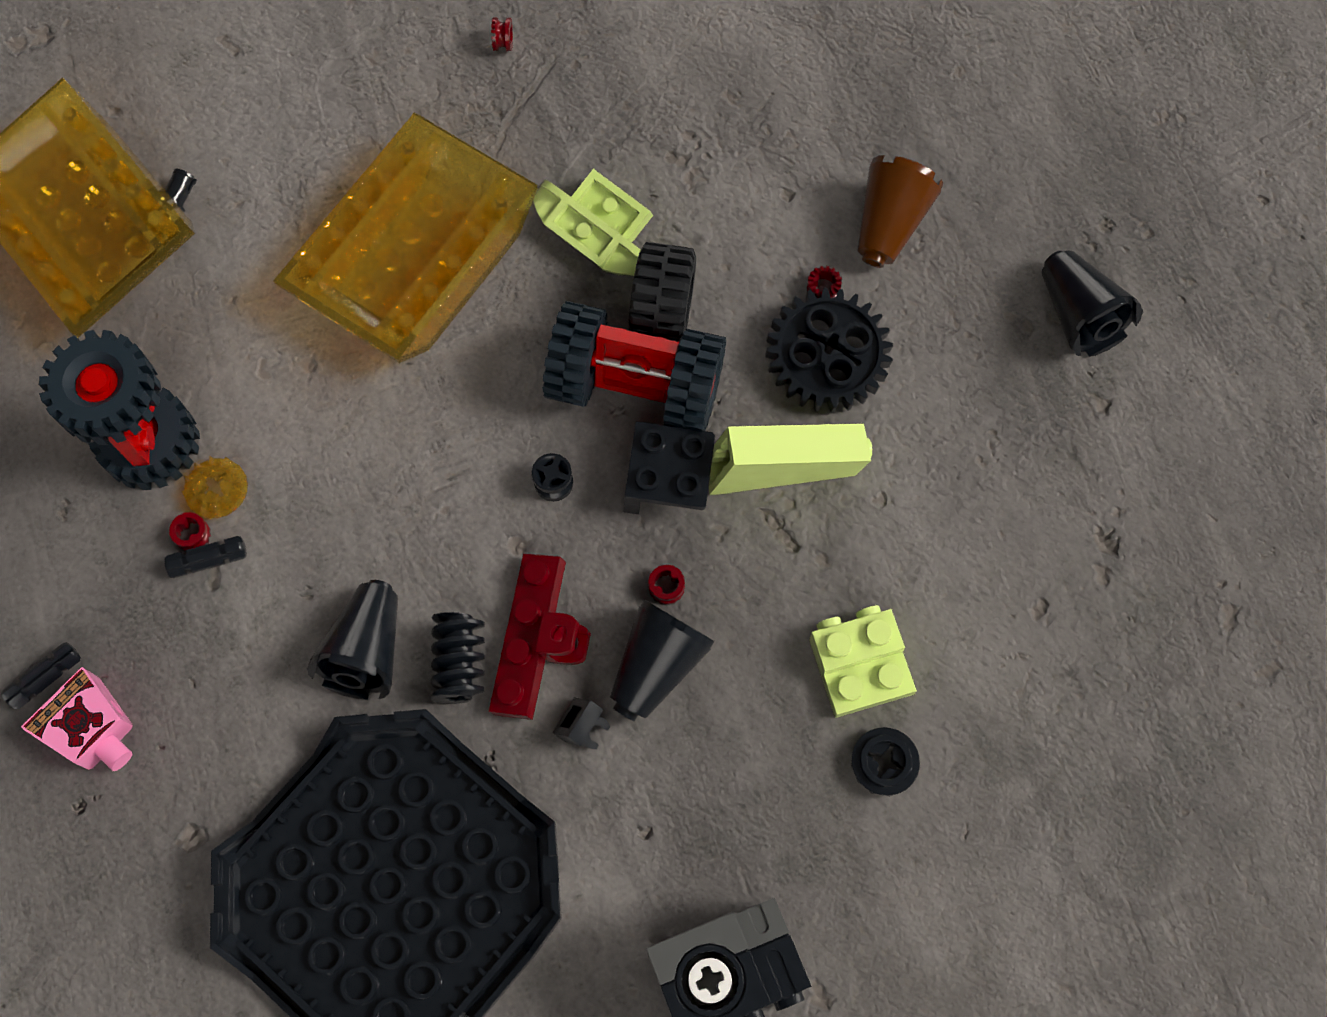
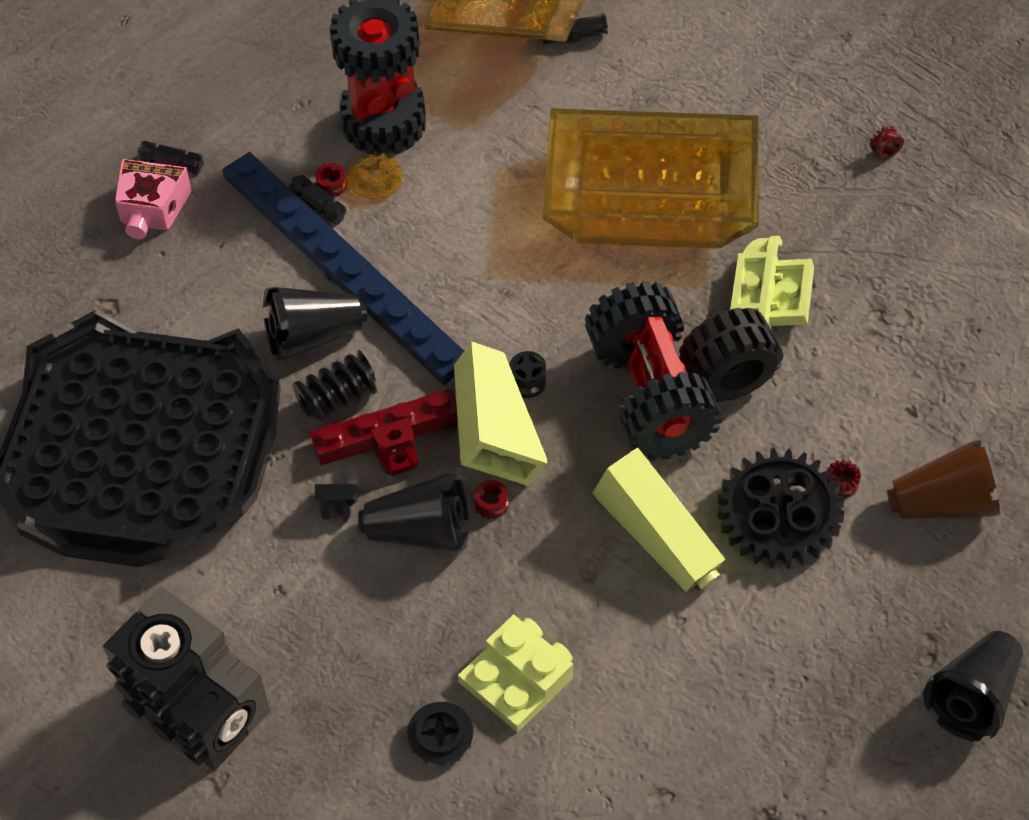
camera: 60 degrees right, 15 degrees down
black bracket [623,421,715,514] -> none
none -> dark blue plate [222,152,464,385]
none -> yellowish green slope [454,341,547,486]

